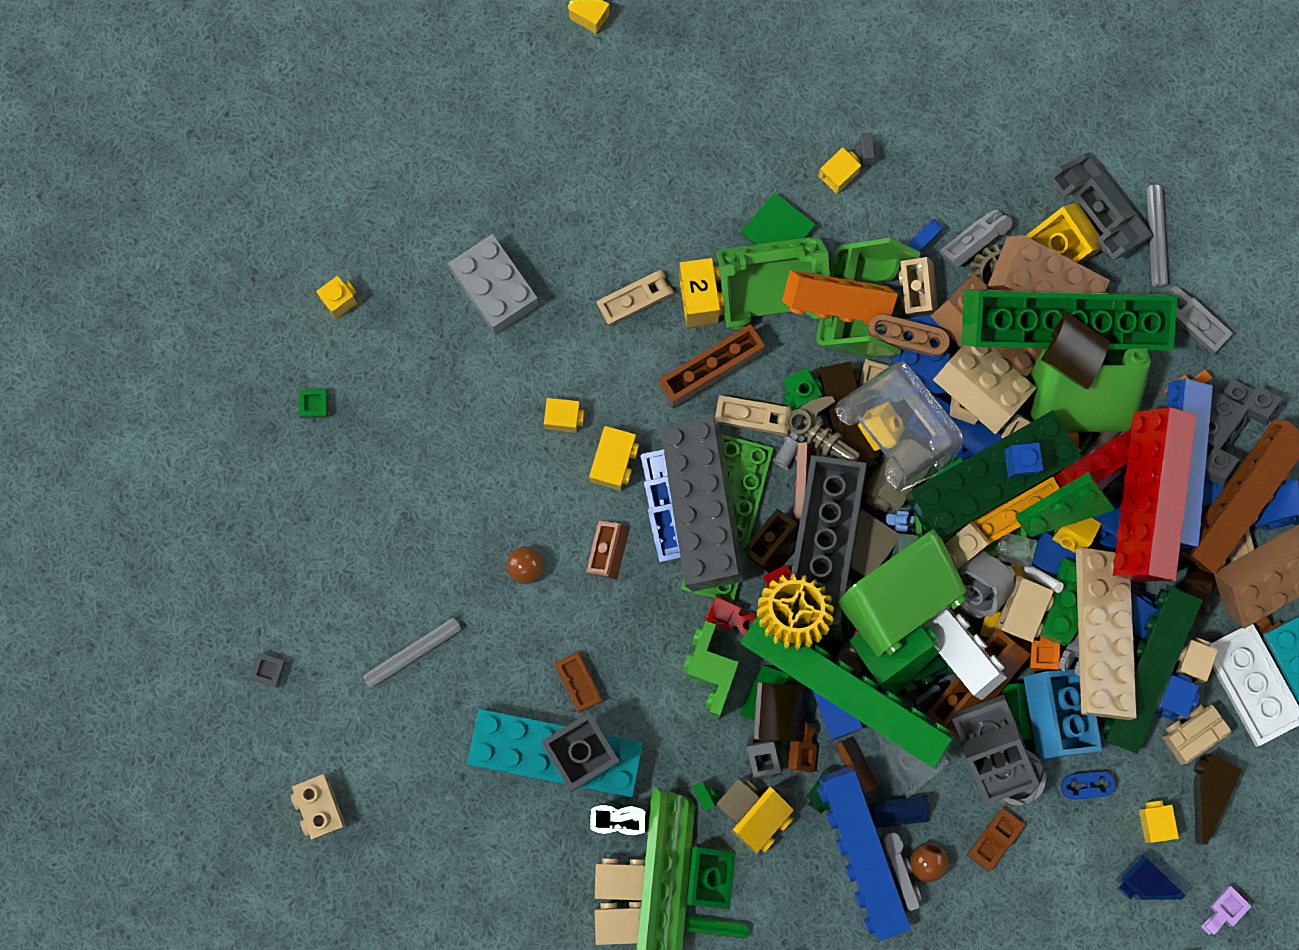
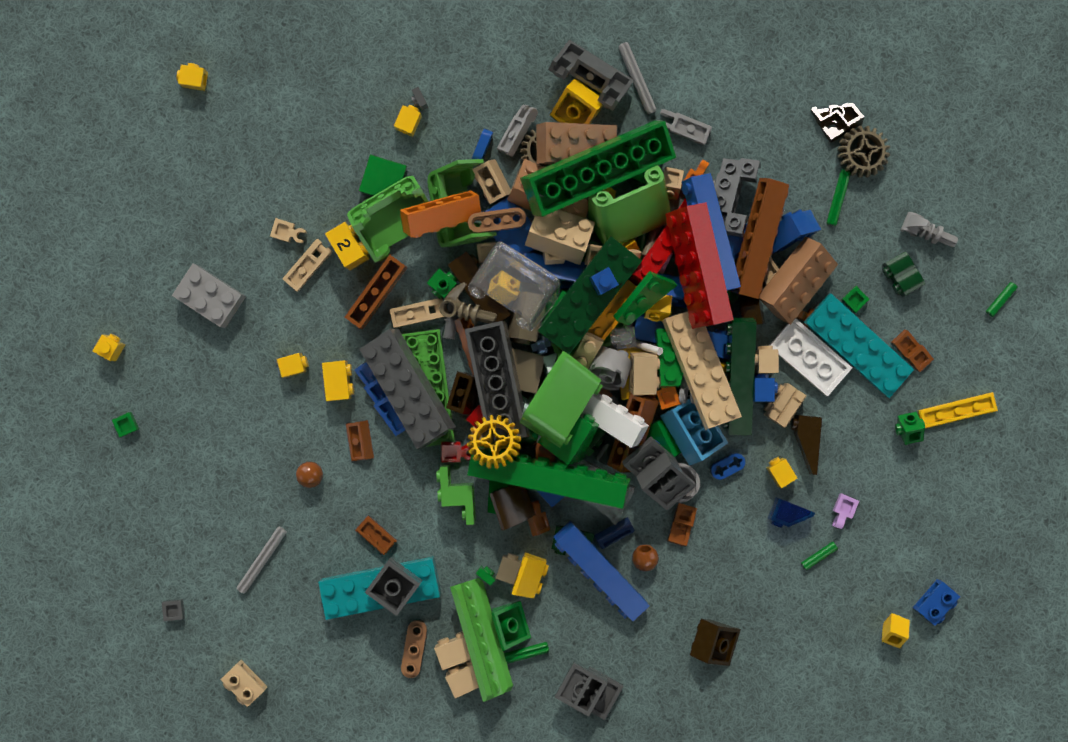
camera: 15 degrees left, 10 degrees up
brick [590,802,651,835] -> none
dark grey brick [746,736,783,779] -> none
dark orange slope [835,737,878,794] -> none
light grey hinge [883,832,922,911] -> none
dark brown slope [1041,312,1110,390] -> none
none -> tan plate [270,218,307,244]
none -> medium nougat plate [401,620,427,678]
none -> tan bracket [664,167,684,200]

